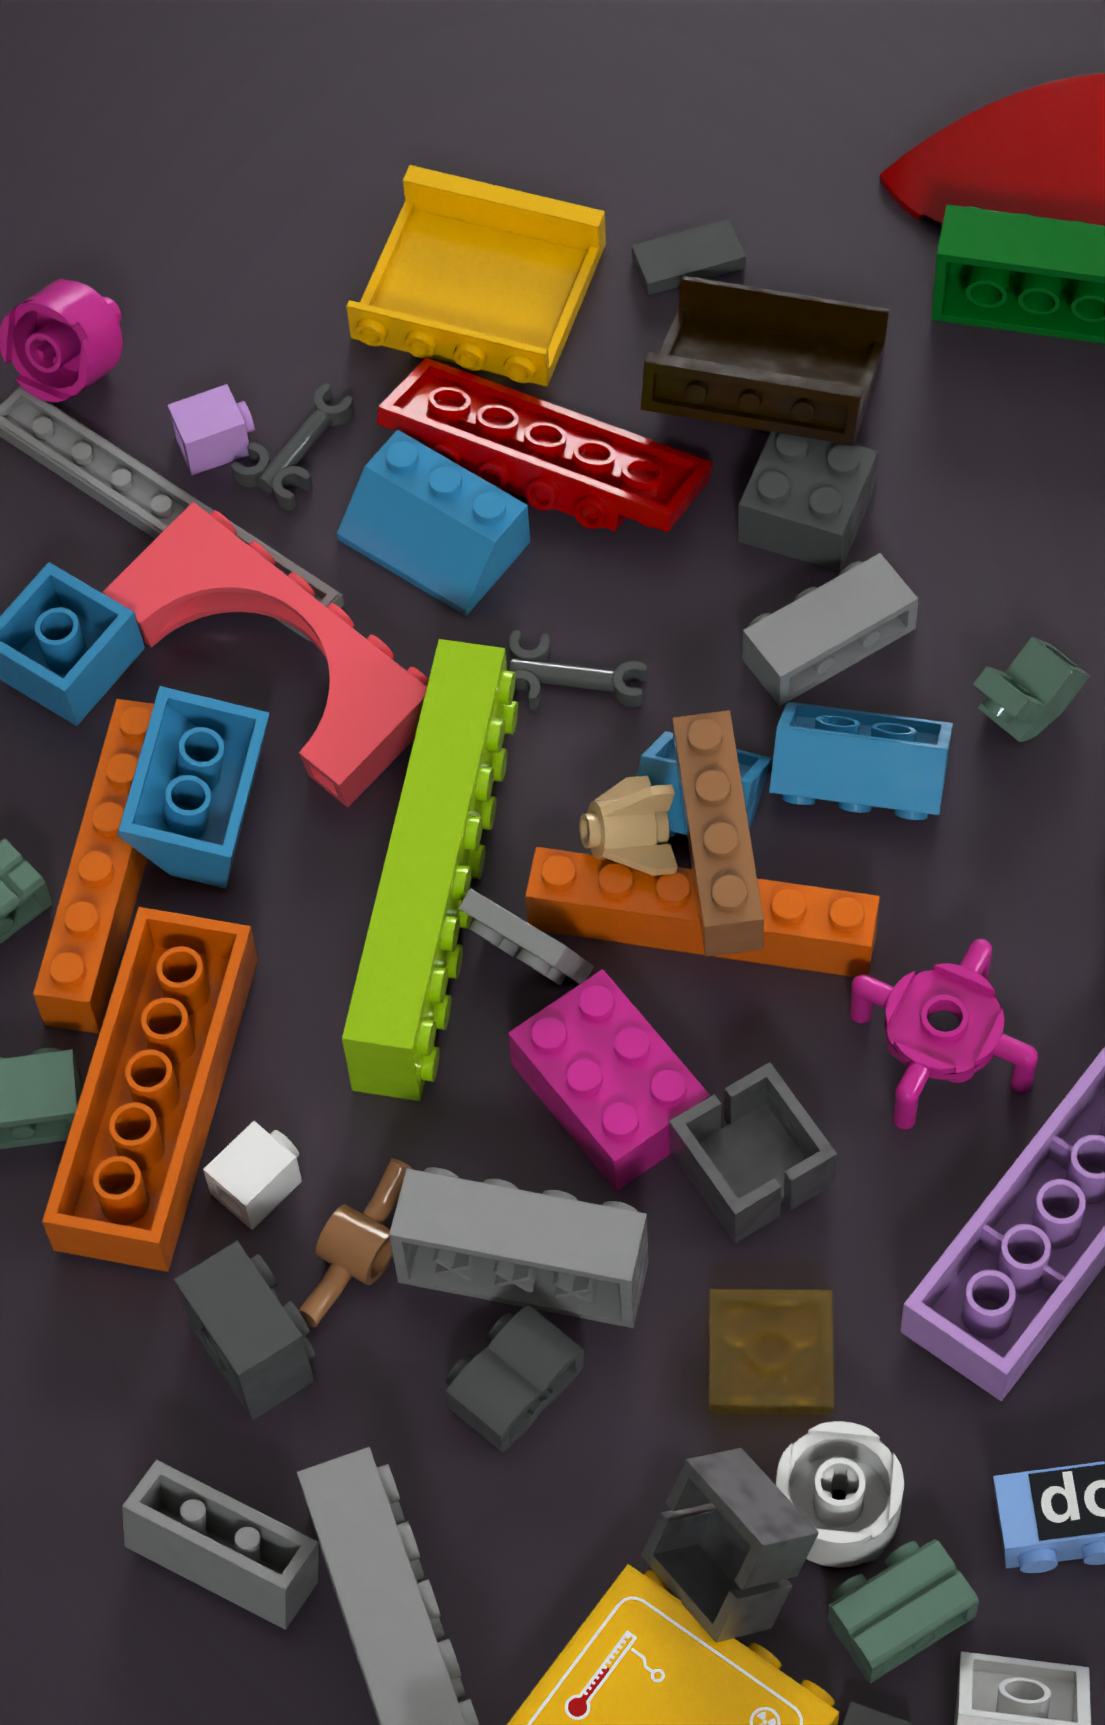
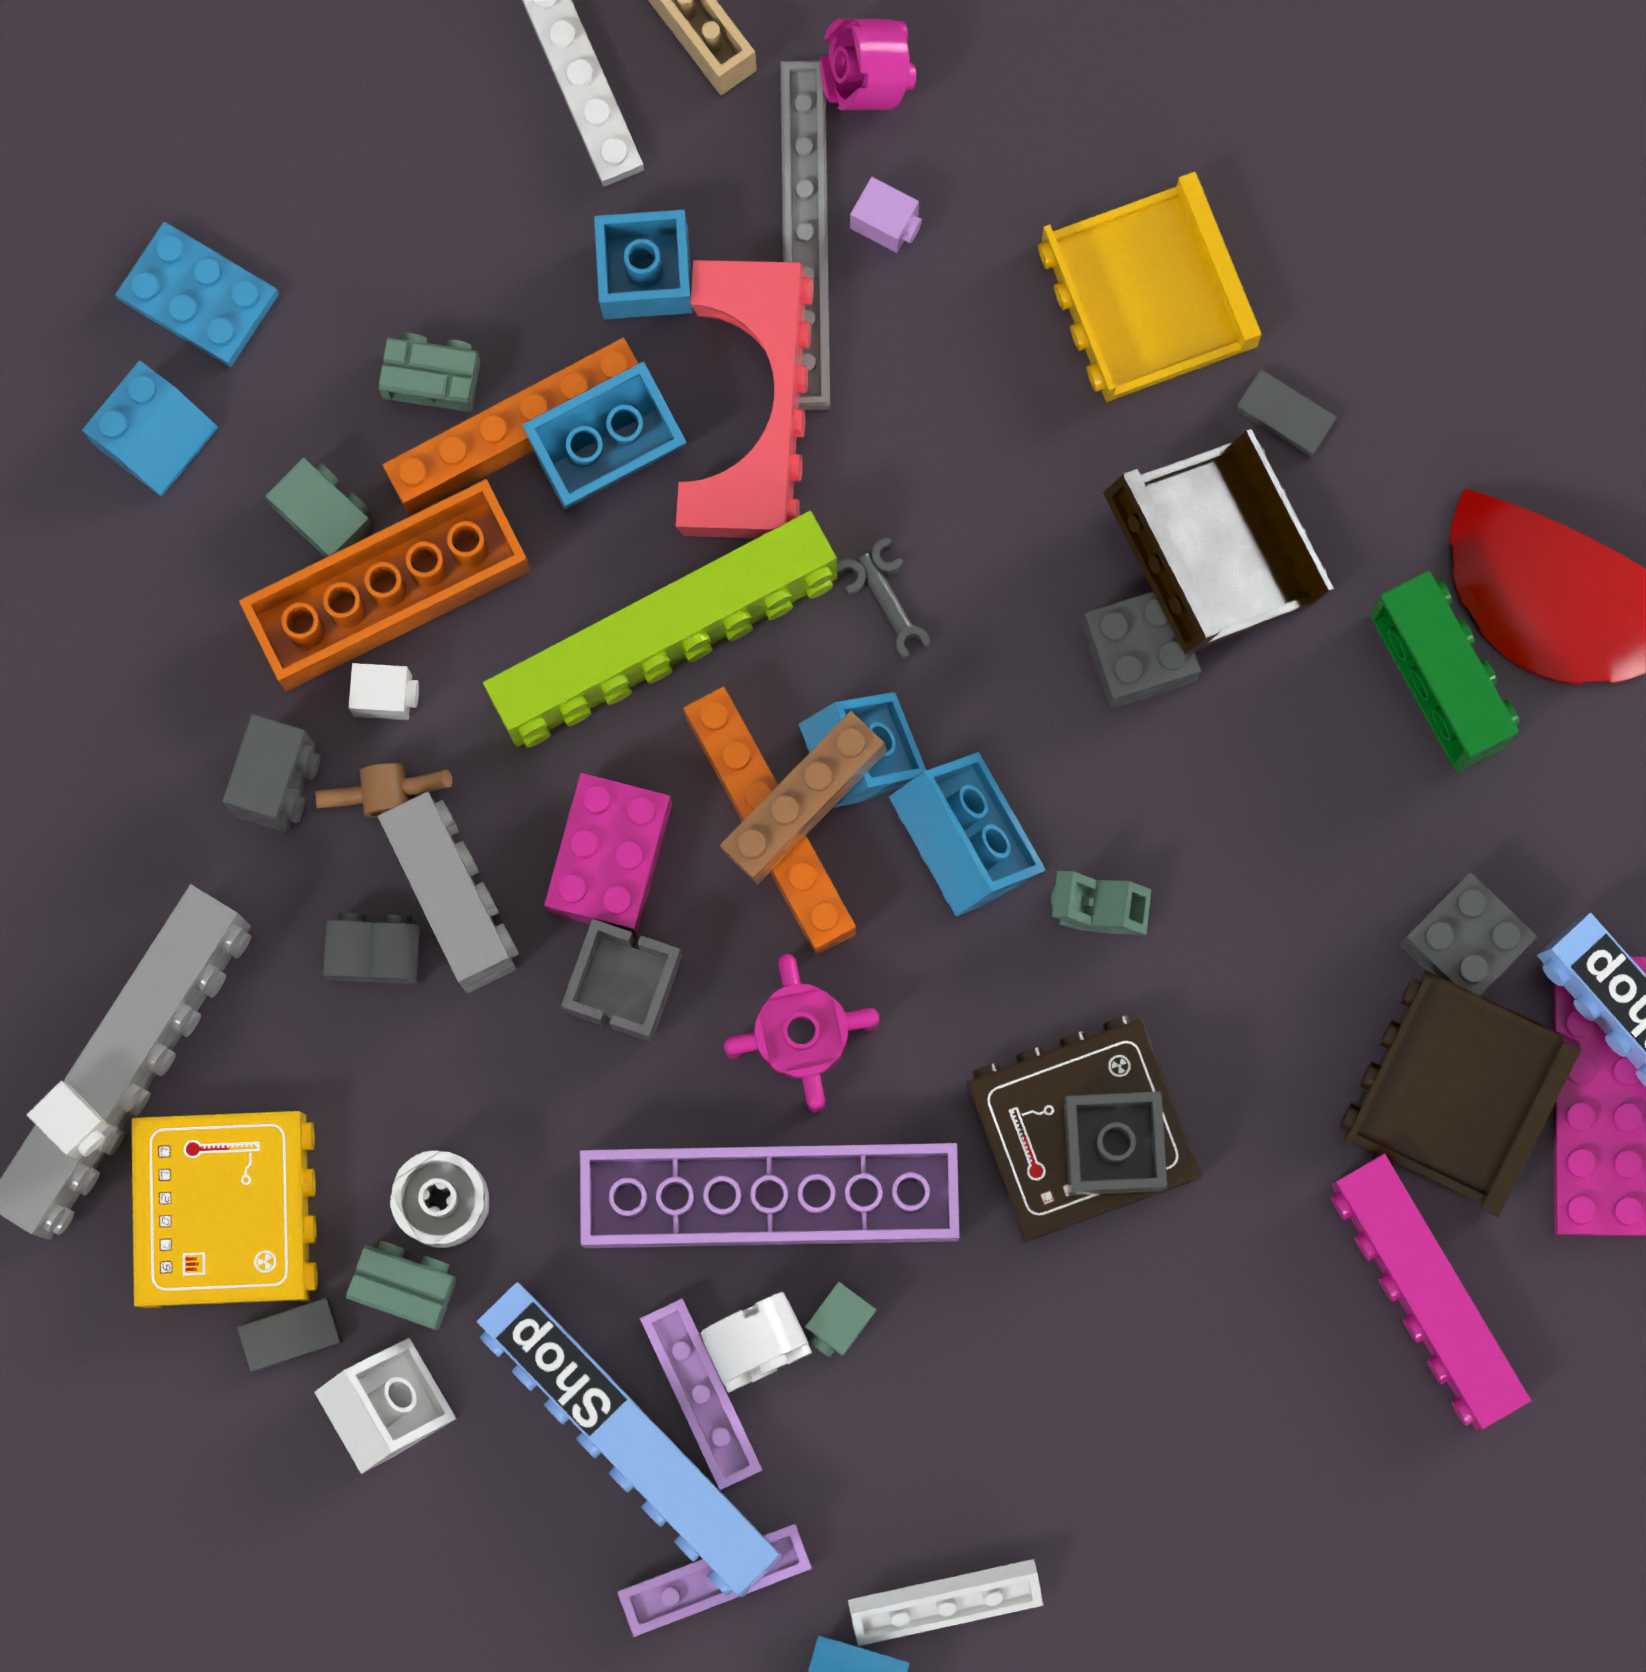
camera: 50 degrees right, 20 degrees up
light grey brick [122,1459,319,1630] -> none
dark grey bar [231,383,355,511] -> none
dark azure slope [337,430,530,616] -> none
red plate [377,358,713,532] -> none
light grey plate [459,888,594,986] -> none
tan brick [579,776,678,876] -> none
flat silver piece [641,1448,819,1643] -> none
clear yellow plate [709,1289,834,1414] -> none
light grey brick [742,553,918,707] -> none

